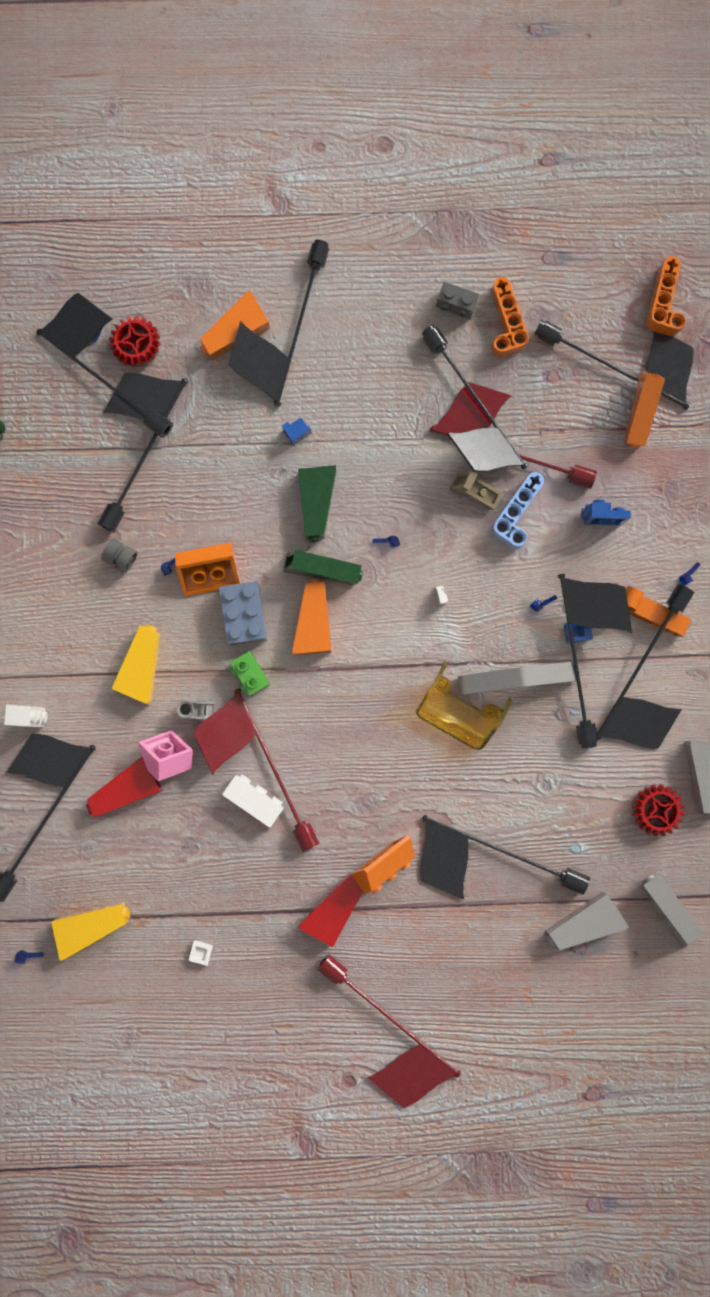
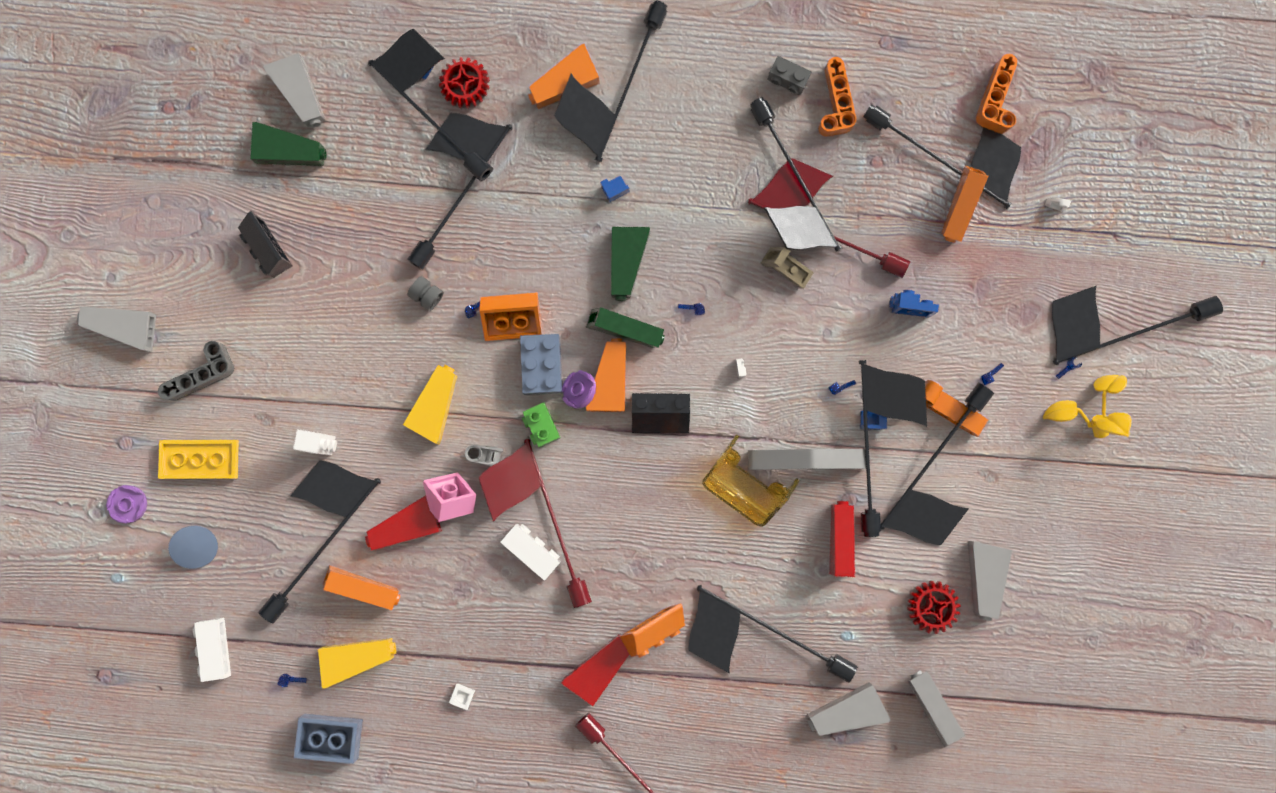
camera: 15 degrees right, 0 degrees up
light blue beam [492,472,544,549] -> none
none -> sand blue brick [294,714,363,764]
none -> orange slope [323,565,400,610]
none -> medium lavender tile [562,370,596,409]
none -> black slope [632,393,690,434]
none -> red slope [829,501,855,577]

